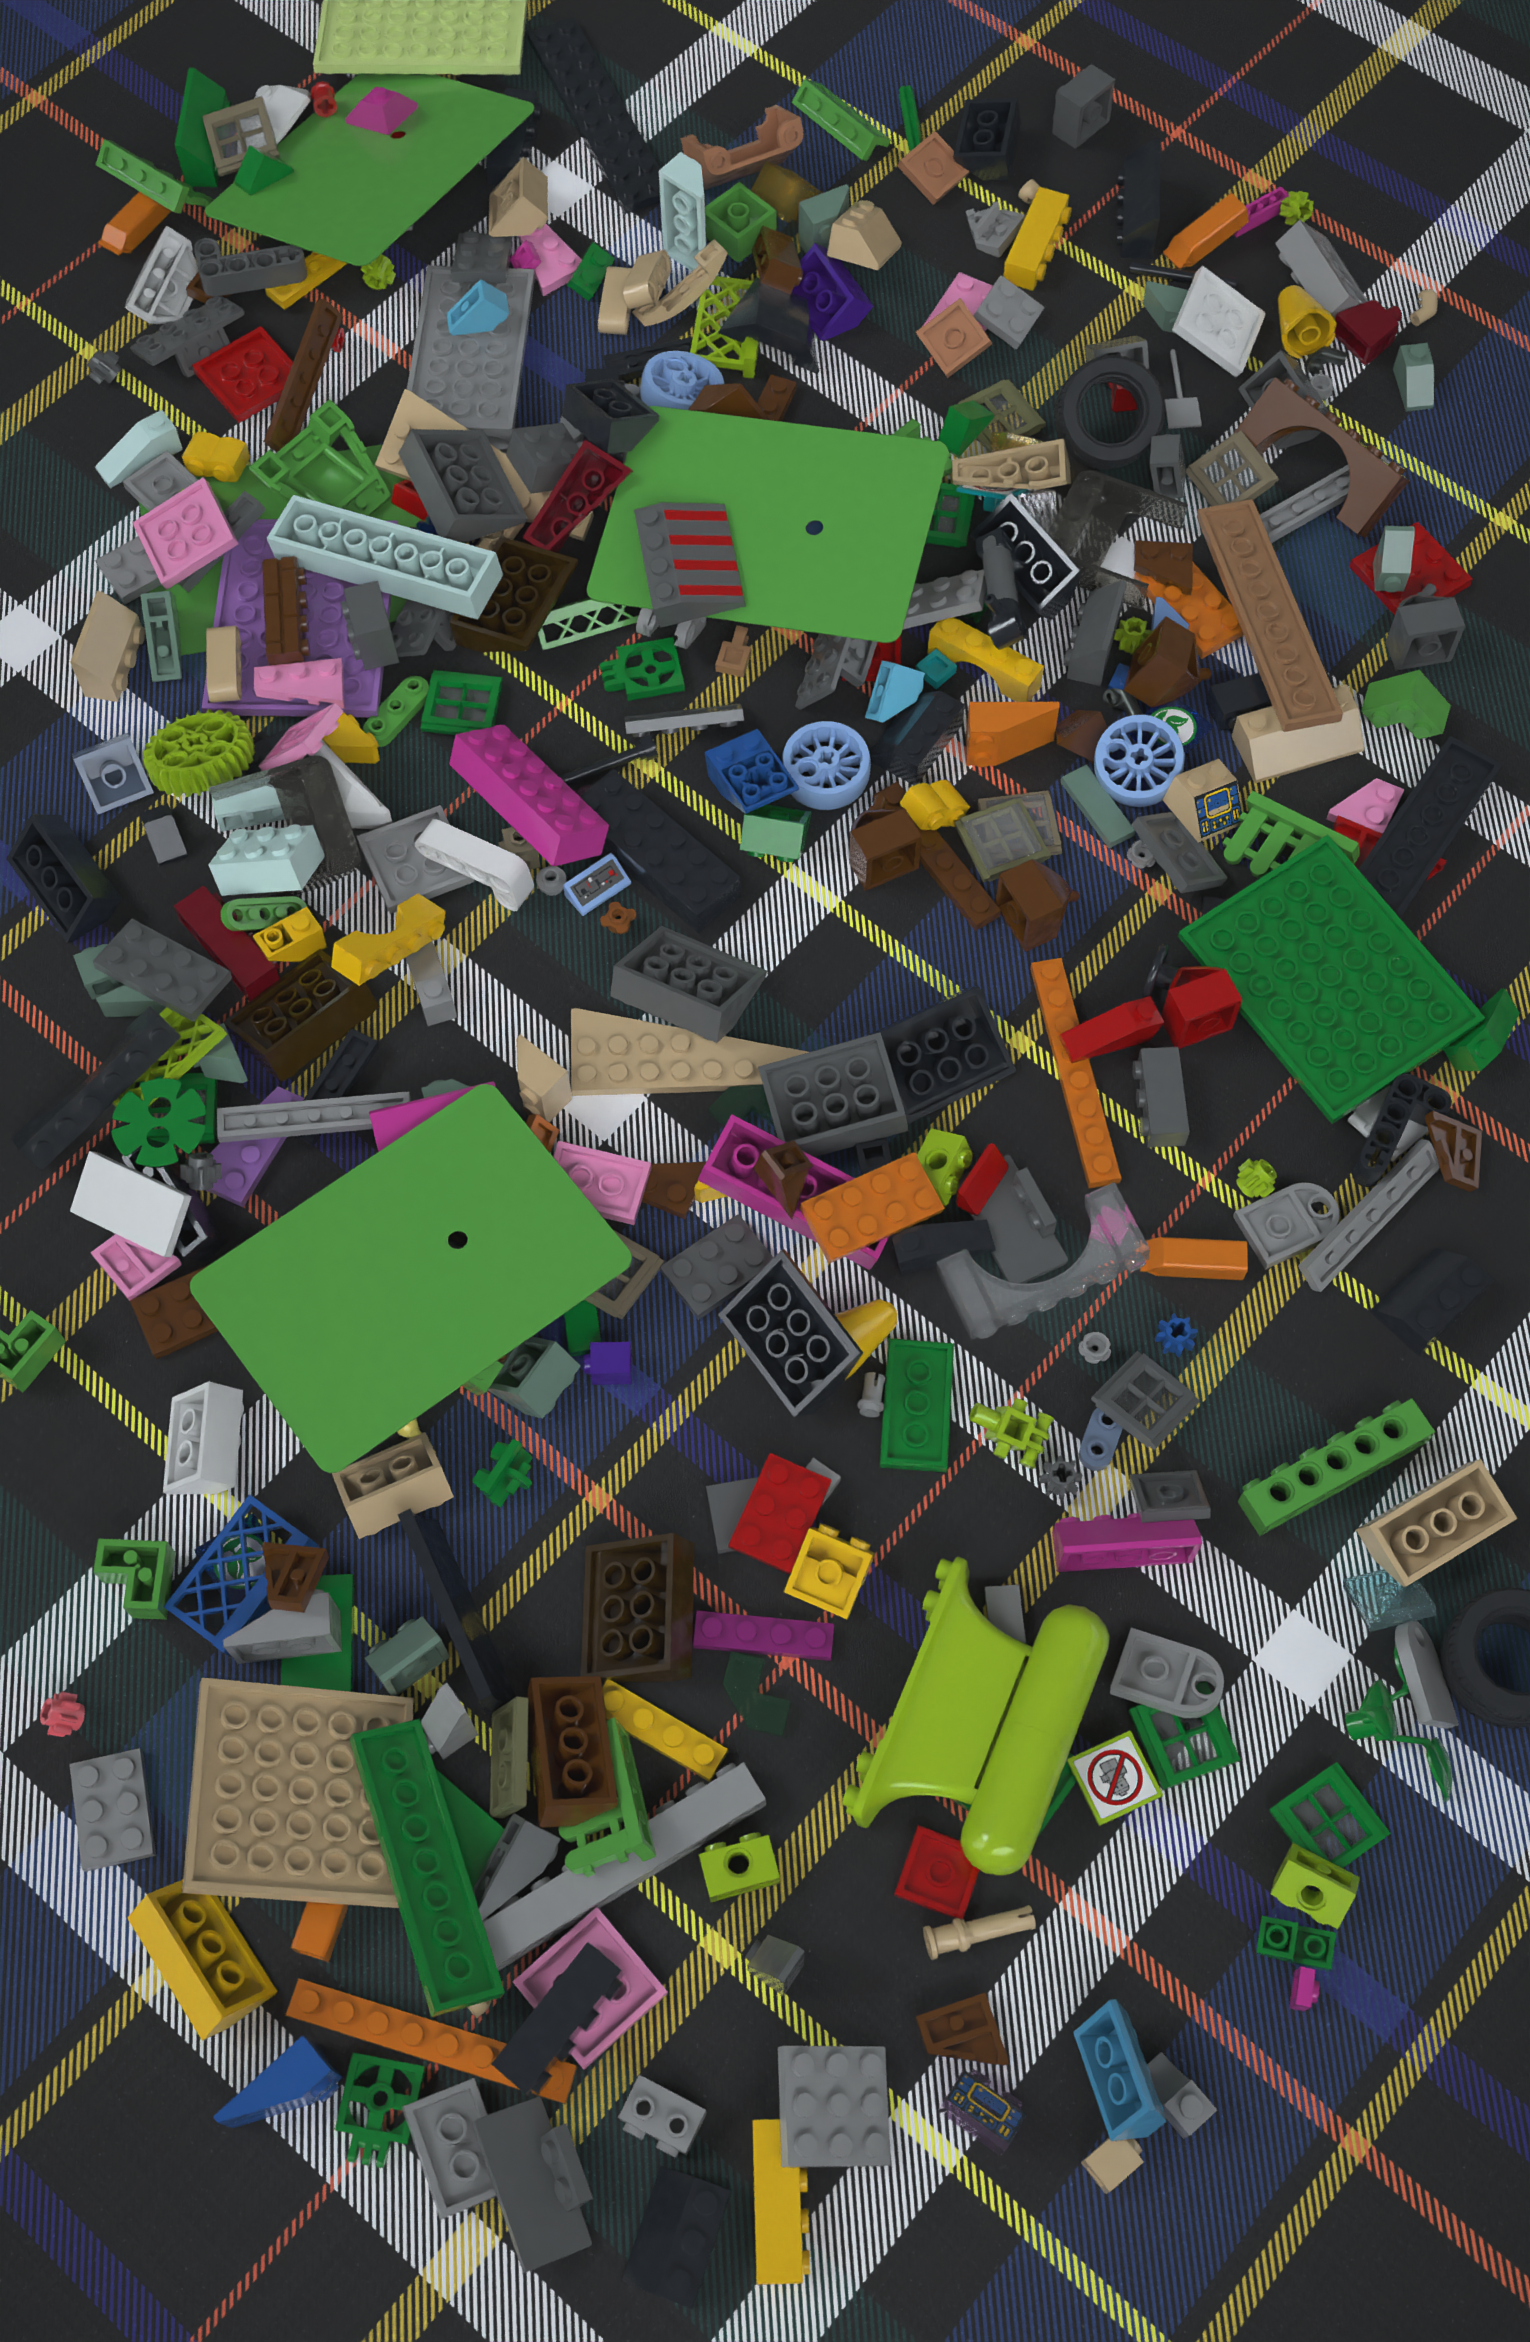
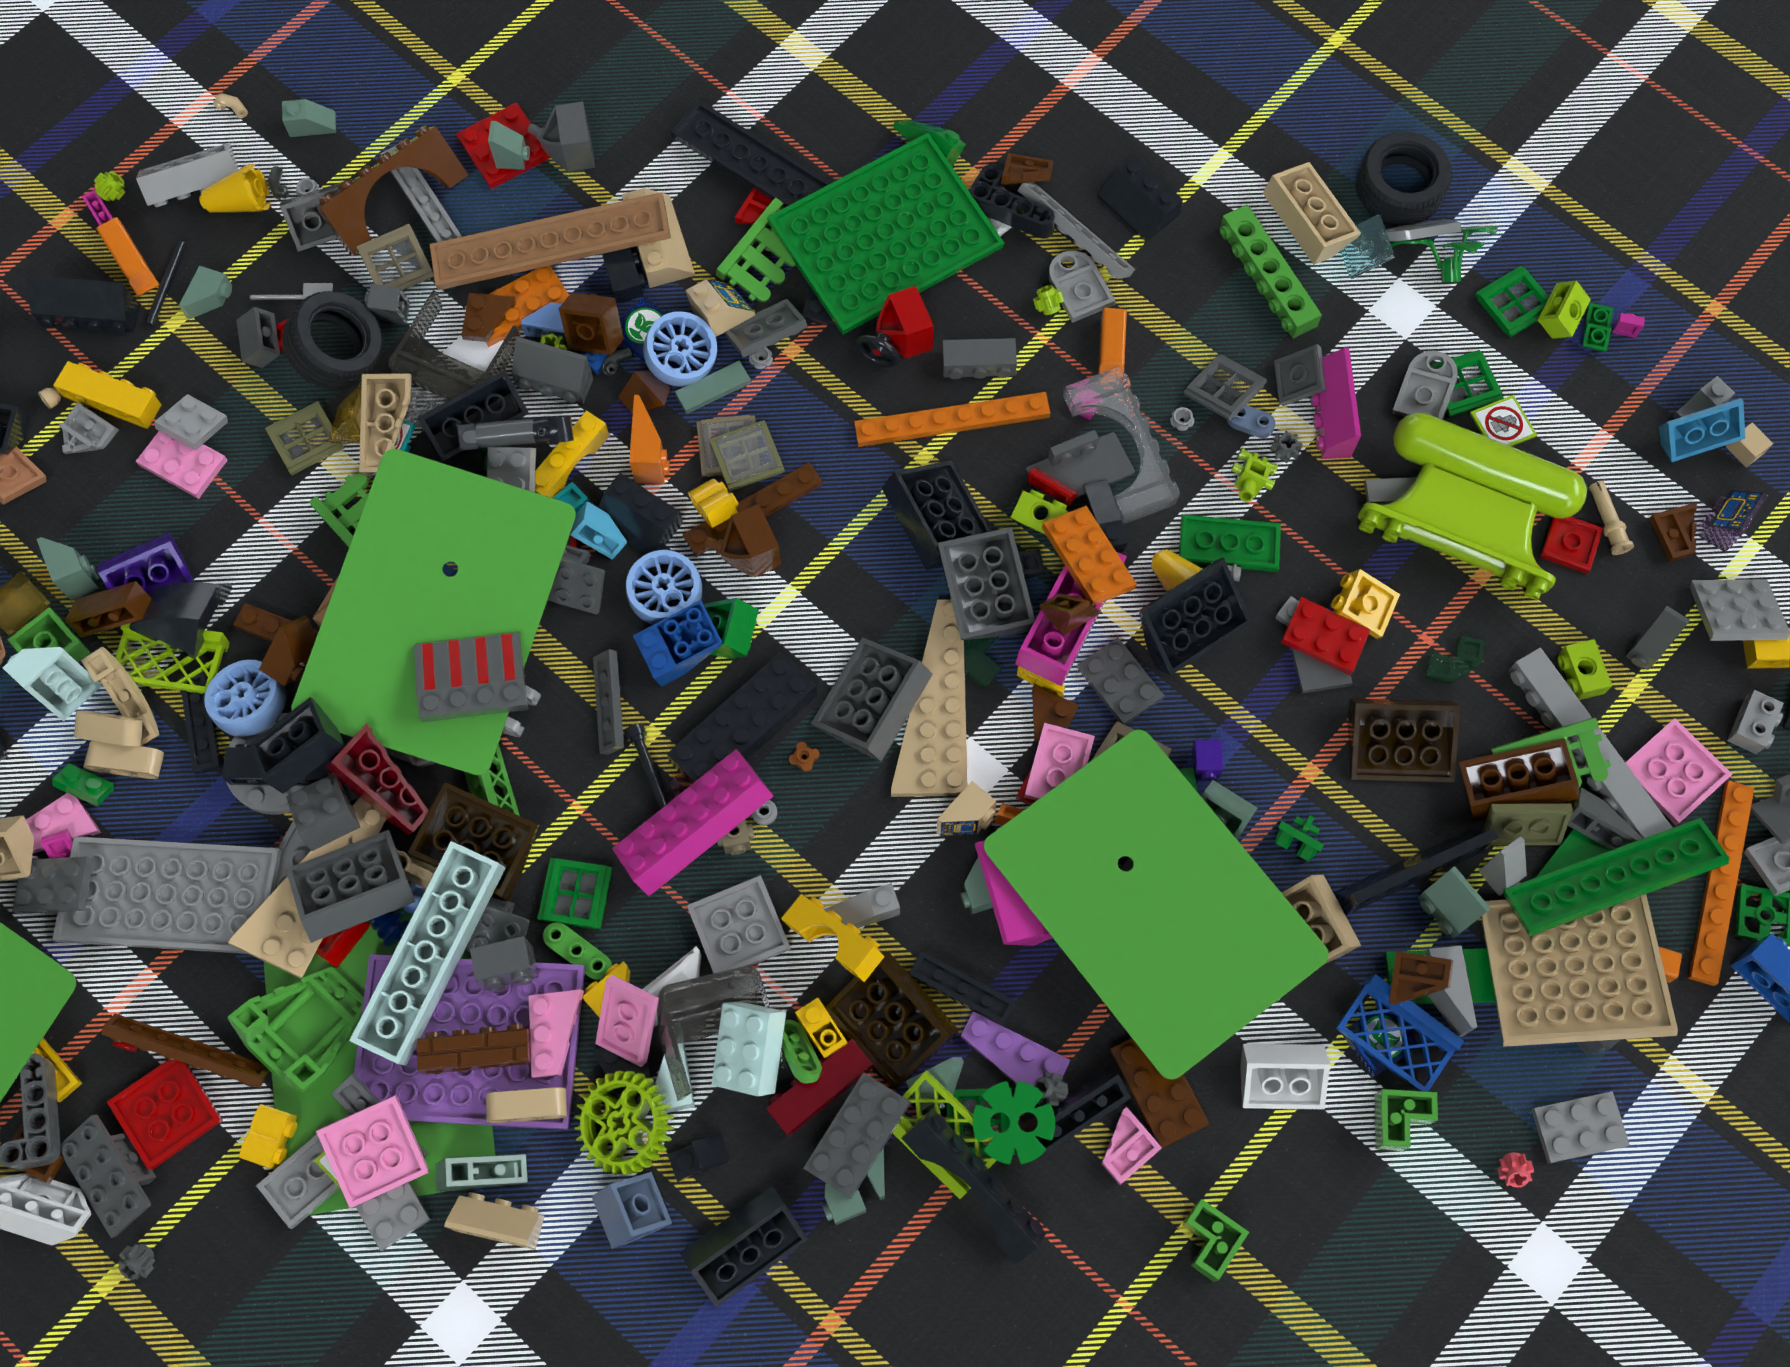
camera: 90 degrees left, 5 degrees up
white tile [70,1151,192,1257] -> none
light aqua slope [95,410,183,488] -> none
yellow slope [127,1879,277,2041] -> none
light grey plate [217,1092,411,1143] -> none
white beam [414,819,534,911] -> none
medium azure slope [447,279,509,336] -> none
black brick [491,1942,624,2097] -> none
slope [563,853,631,916] -> none
green piece [599,637,685,701] -> none
yellow plate [602,1679,728,1782] -> none
magenta plate [693,1611,834,1661] -> none
medium nougat plate [715,626,751,677] -> none
tan slope [827,200,902,270] -> none
nougat plate [916,298,992,378] -> none
green slope [937,400,995,458] -> none
reddish brown piece [995,859,1079,952] -> none
red slope [1059,996,1164,1063] -> none
blue gear [1155,1313,1198,1357] -> none
white plate [1172,266,1266,377] -> none
bright pink wing [1326,778,1404,834] -> none
dark red torso [1334,300,1402,366] -> none
bright green brick [1361,670,1451,740] -> none

